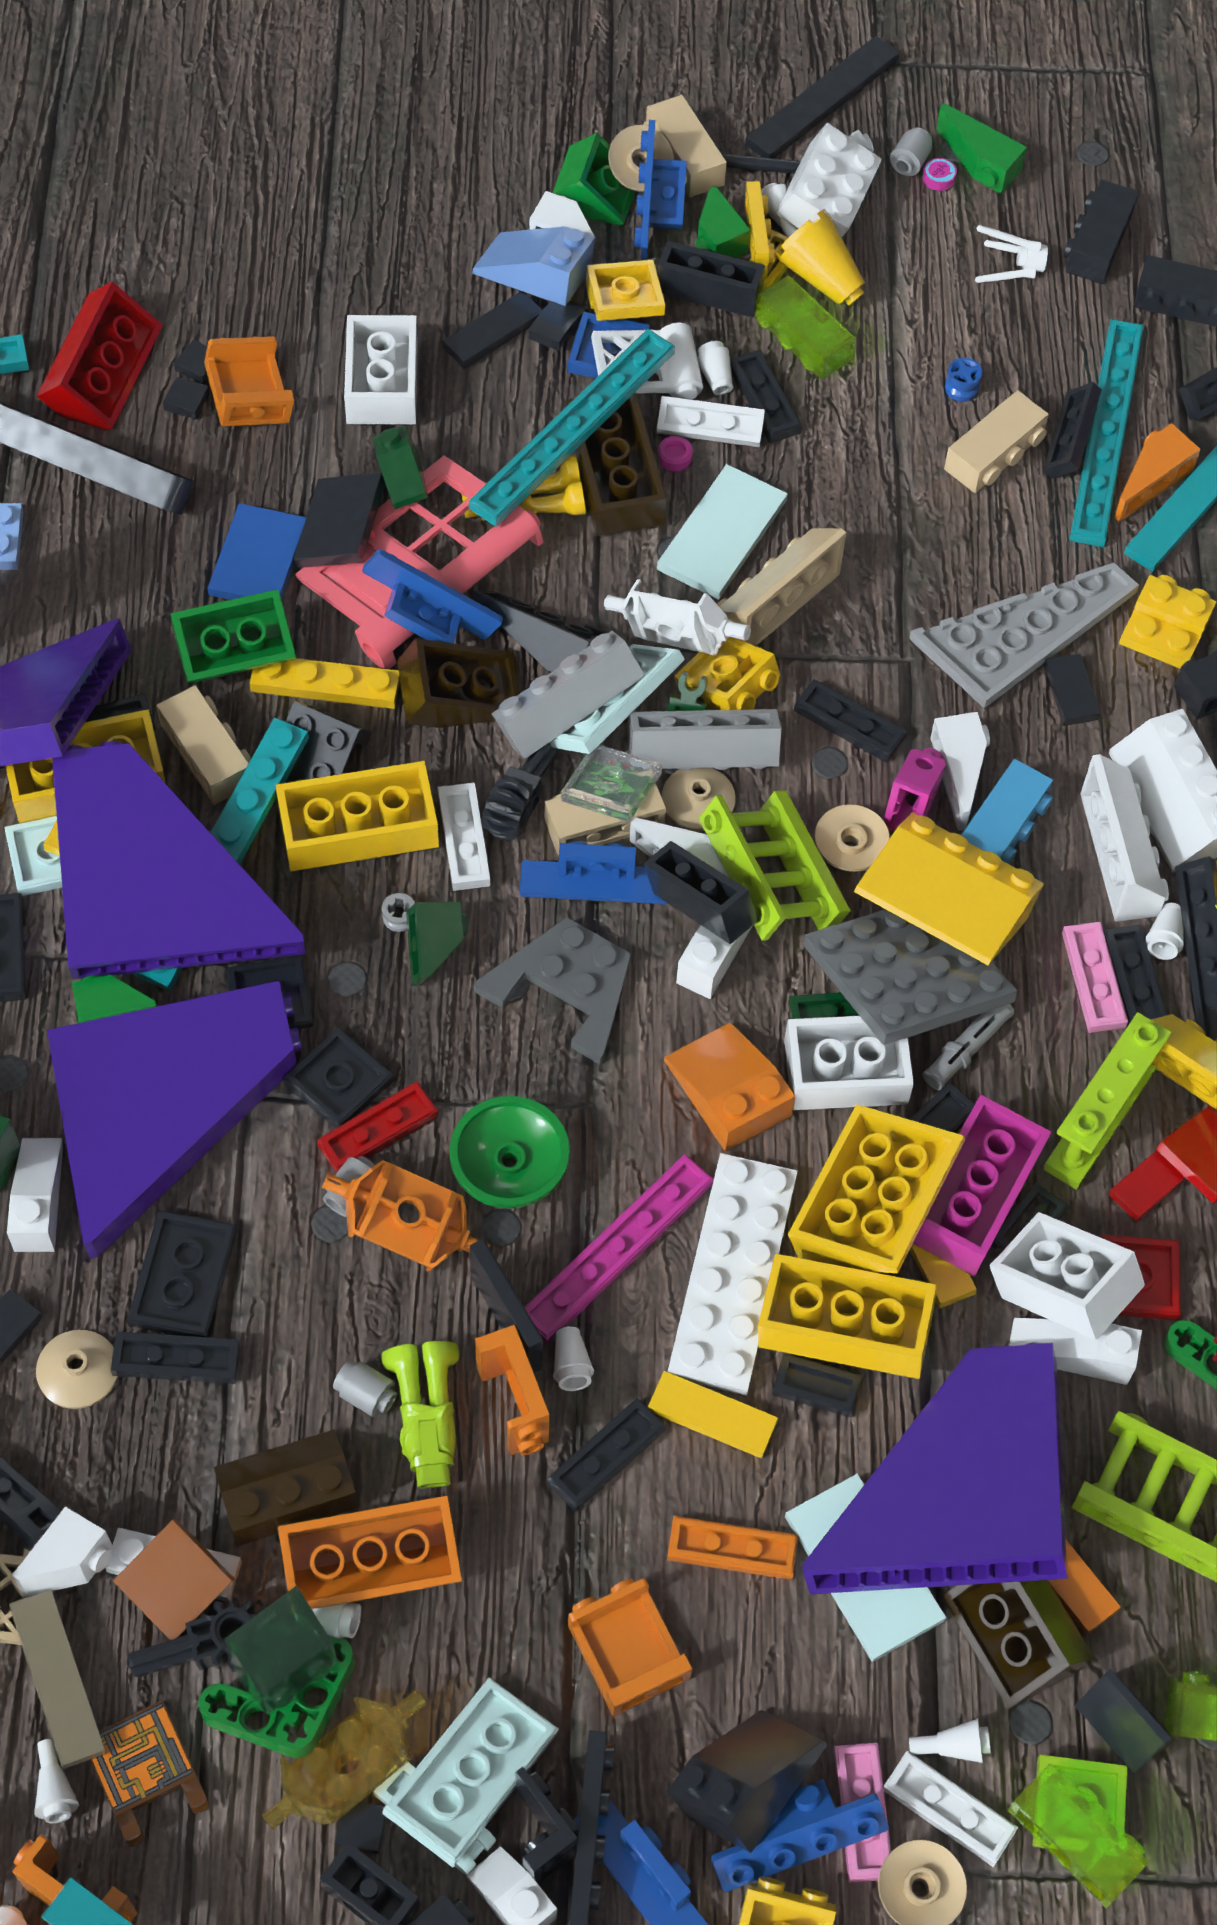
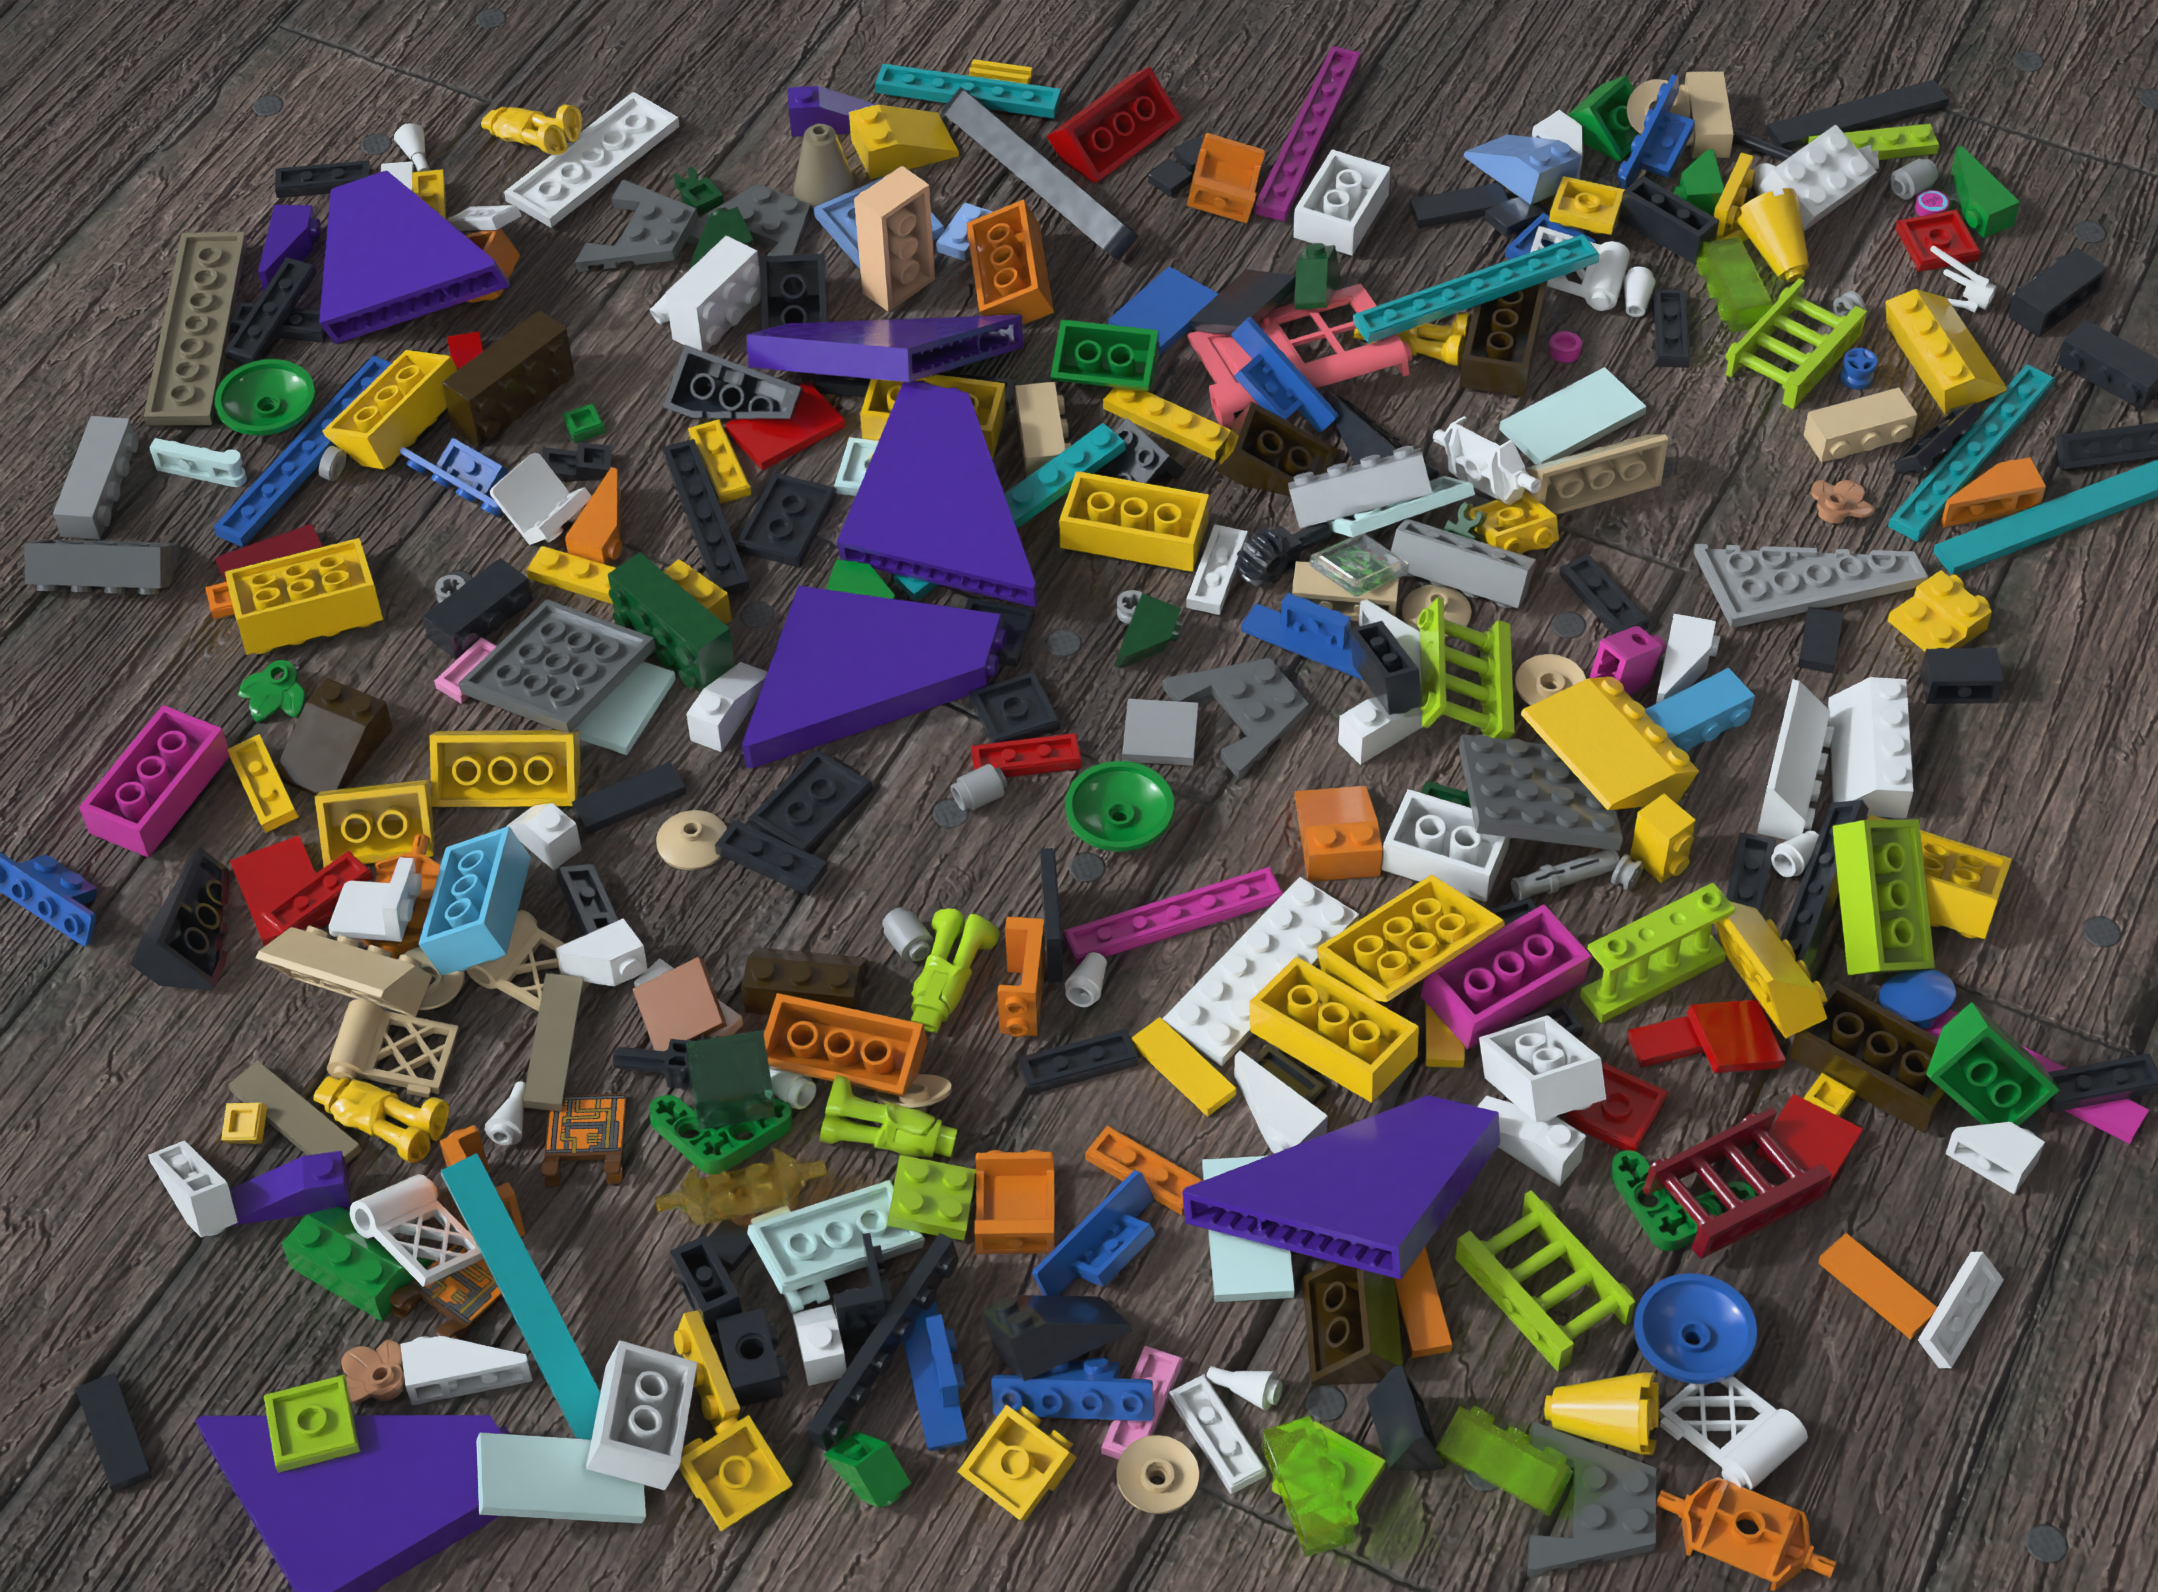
camera: 30 degrees right, 10 degrees down
orange plate [321,1160,490,1272] -> none
white plate [657,396,765,447] -> none
bright pink tile [1062,922,1128,1033] -> none
none -> lime piece [819,1074,958,1158]
none -> tan dish [875,1074,952,1112]
none -> lime plate [887,1155,976,1241]
none -> orange slope [966,199,1054,324]
none -> blue bracket [1032,1170,1155,1296]
none -> light grey tile [1122,699,1198,766]
none -> white slope [1234,1051,1328,1154]
none -> magenta plate [1254,46,1361,221]
none -> light grey bush [1611,854,1644,892]
none -> yellow brick [1630,794,1696,883]
none -> lime fence [1725,278,1867,409]
none -> lime plate [1808,124,1939,160]
none -> nougat plate [1811,480,1876,523]
none -> light grey bush [1833,291,1866,317]
none -> yellow slope [1885,289,2007,415]
none -> red tile [1895,210,1981,272]

